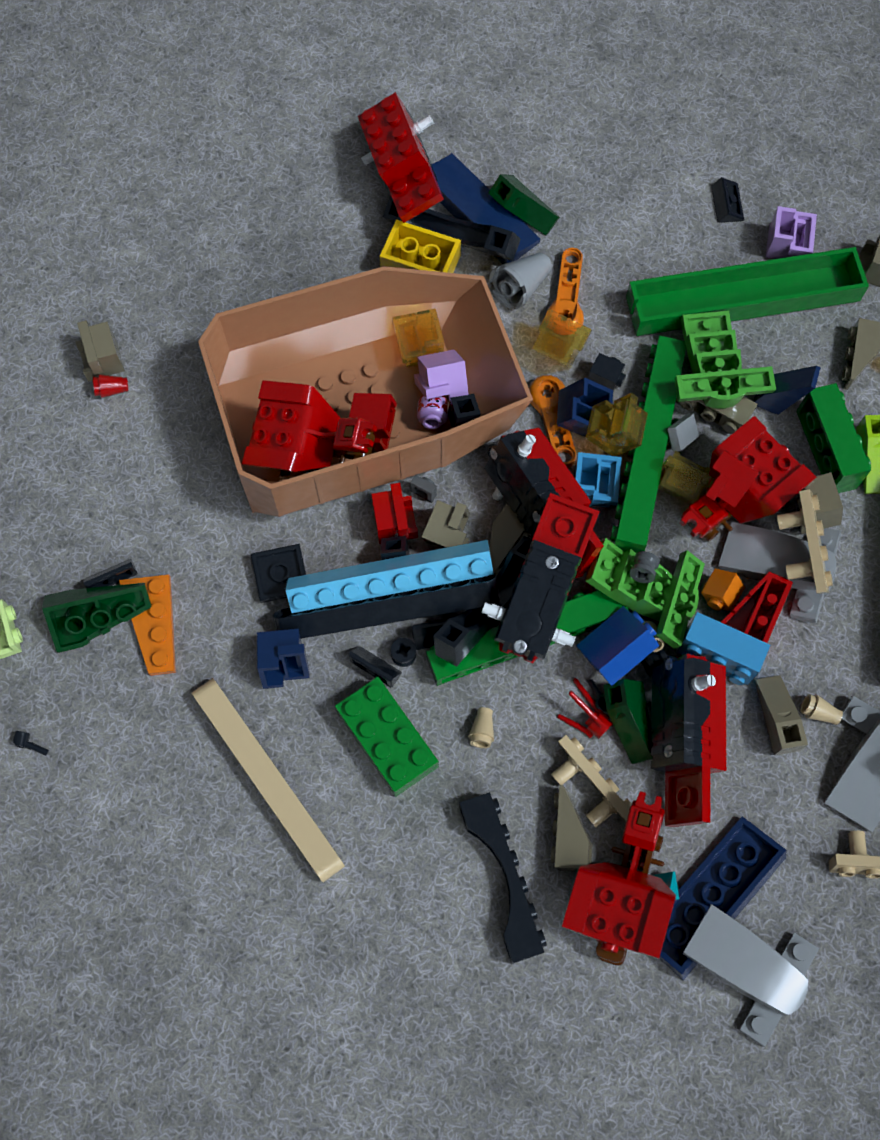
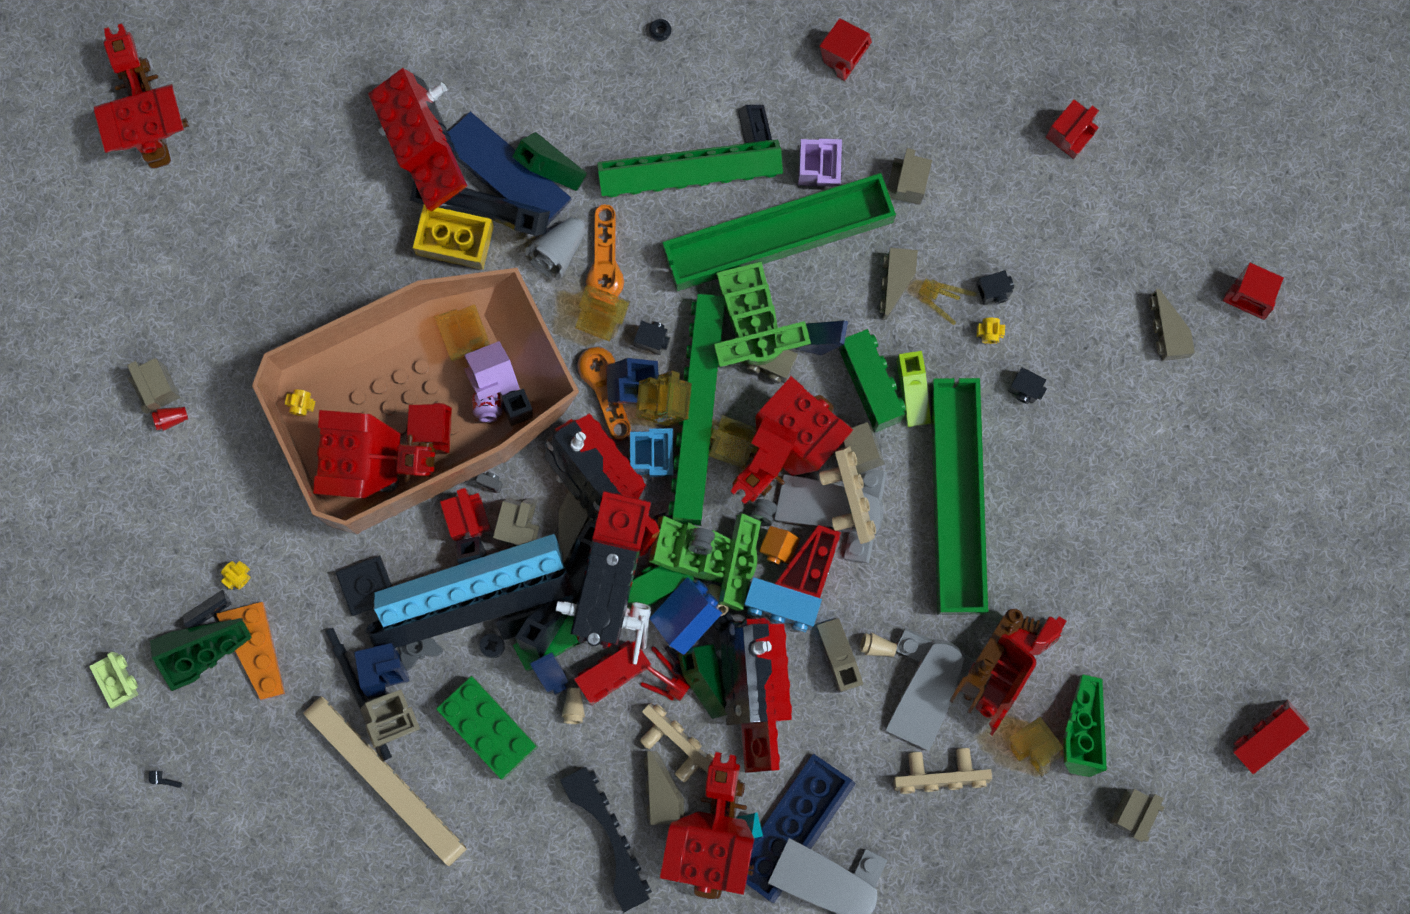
camera: 10 degrees left, 10 degrees up
black slope [348,646,402,688] -> none
light grey tile [667,413,699,452] -> none
none -> red piece [94,23,189,169]
none -> yellow gear [220,561,251,590]
none -> yellow gear [284,389,316,417]
none -> black bar [325,628,392,761]
none -> dark tan plate [360,689,420,748]
none -> dark grey animal [400,638,443,671]
none -> dark blue slope [530,652,569,695]
none -> red wedge [574,640,652,706]
none -> green brick [597,139,783,197]
none -> white plant [622,602,651,665]
none -> black plate [649,19,672,41]
none -> dark grey wheel [750,499,777,527]
none -> red plate [819,18,872,81]

